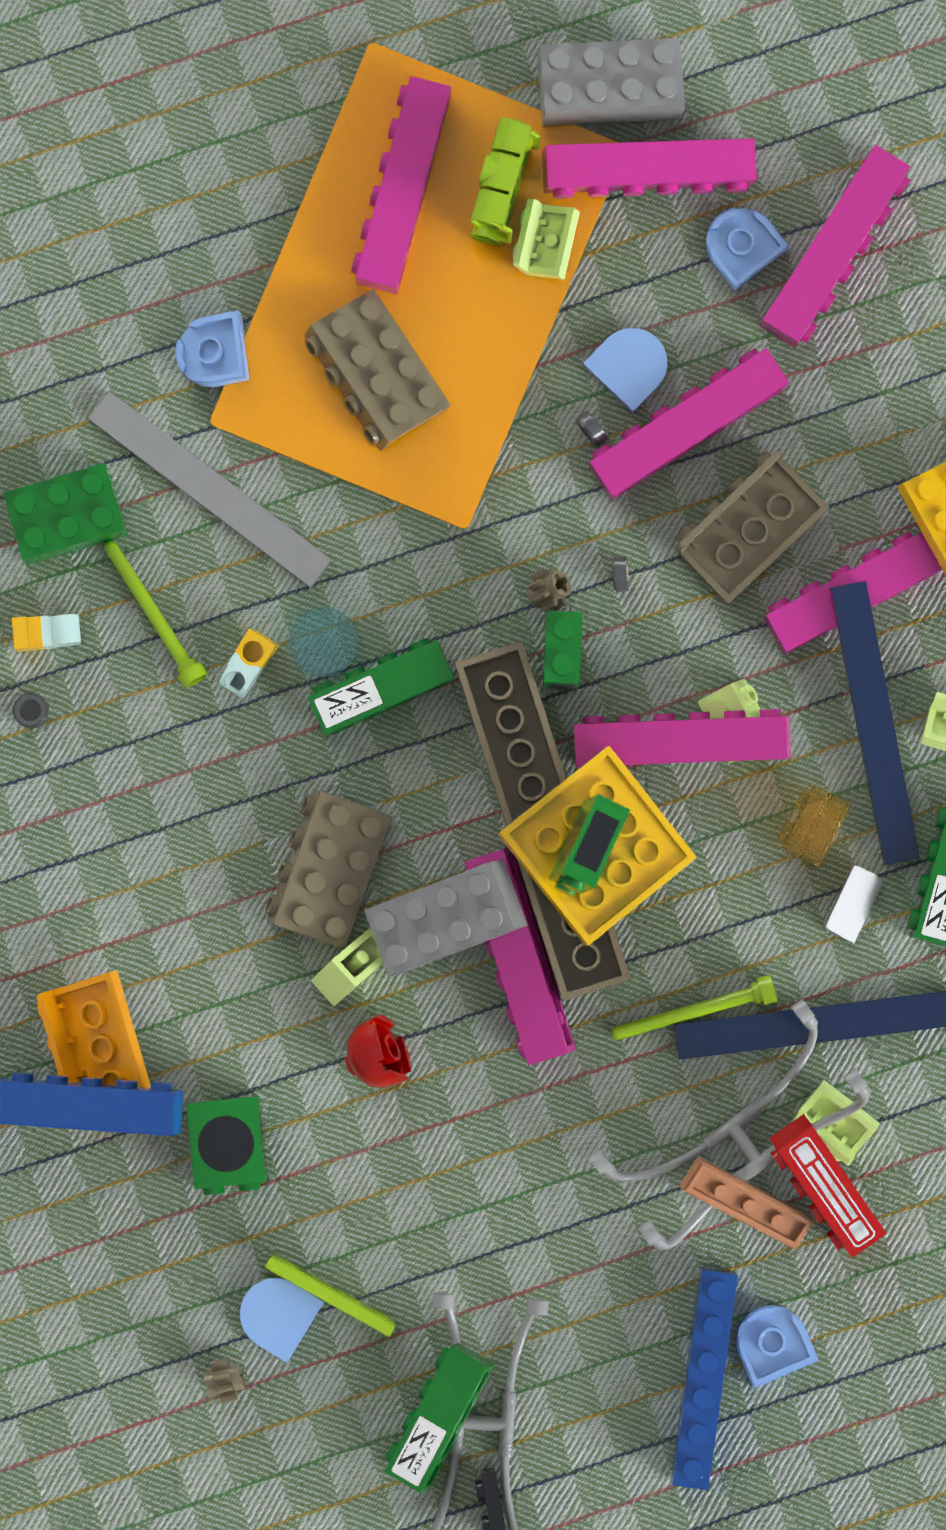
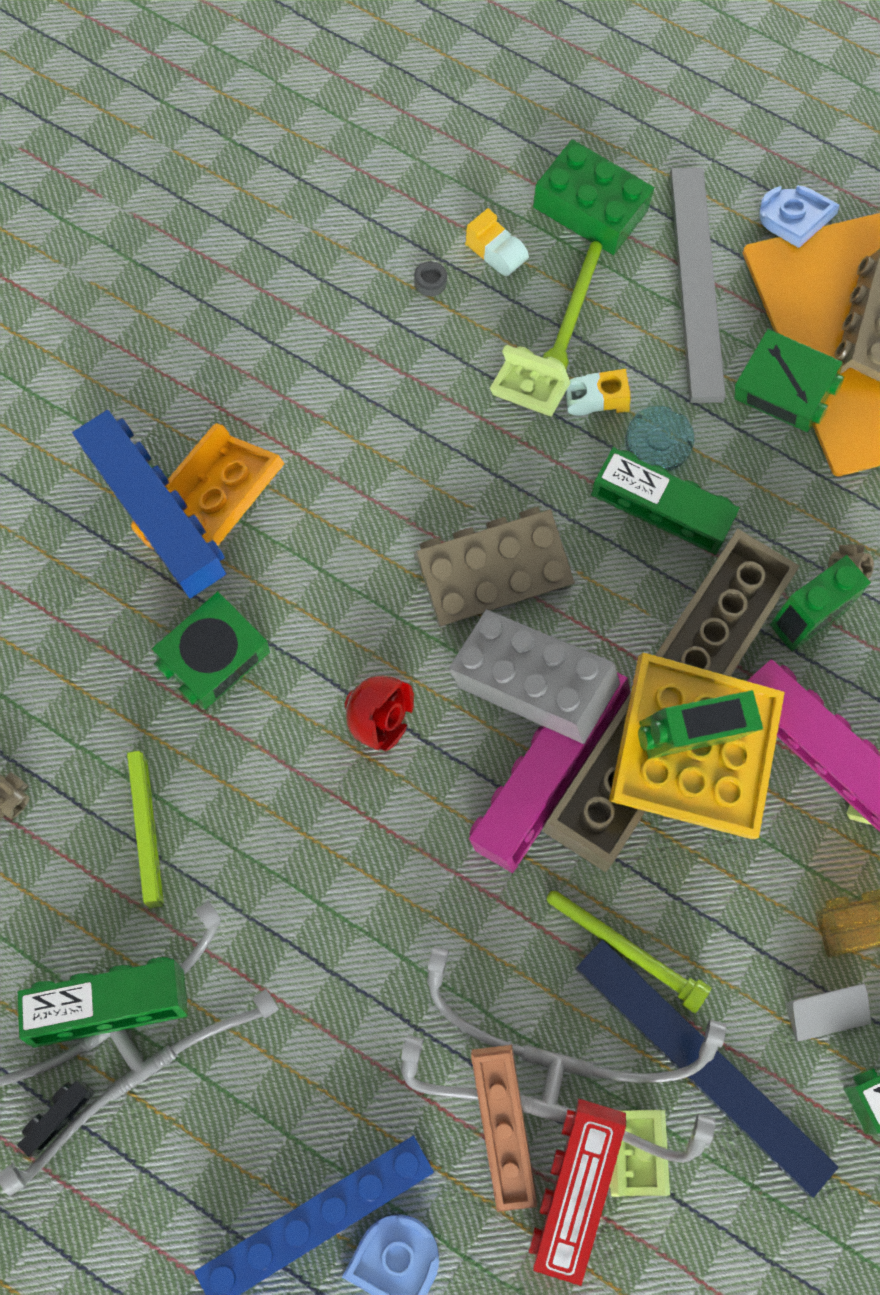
camera: 45 degrees right, 15 degrees down
light blue tile [240,1278,325,1363] -> none
yellowish green slope [310,928,383,1006] -> none
none -> yellowish green bracket [490,345,570,417]
none -> green brick [734,329,845,433]

